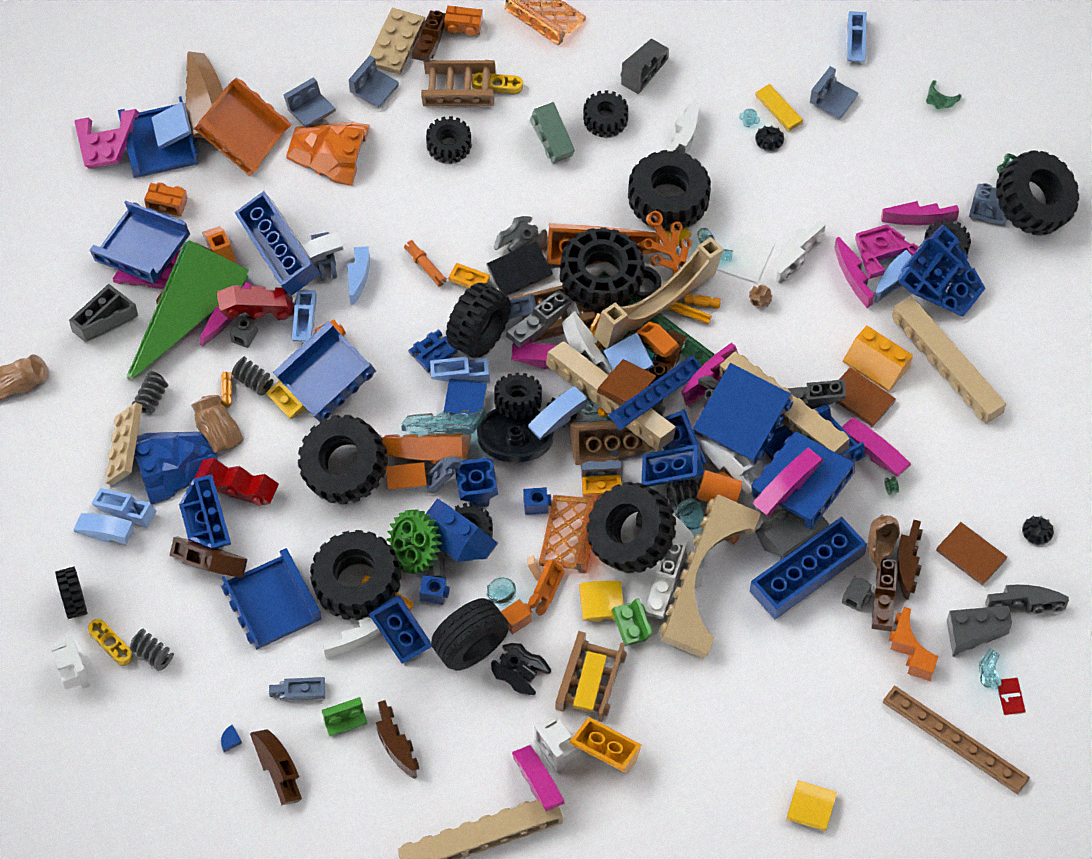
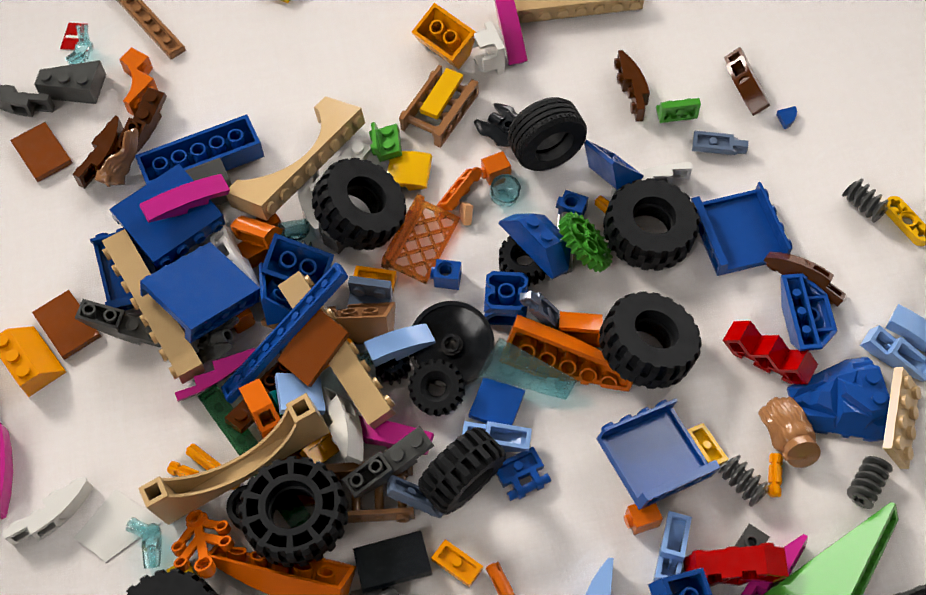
camera: 165 degrees left, 0 degrees up
medium nougat gear [749,285,772,308] -> none
dark pink slope [842,417,911,477] -> none
dark grey brick [842,576,873,611] -> none
clear green bush [884,476,899,495] -> none

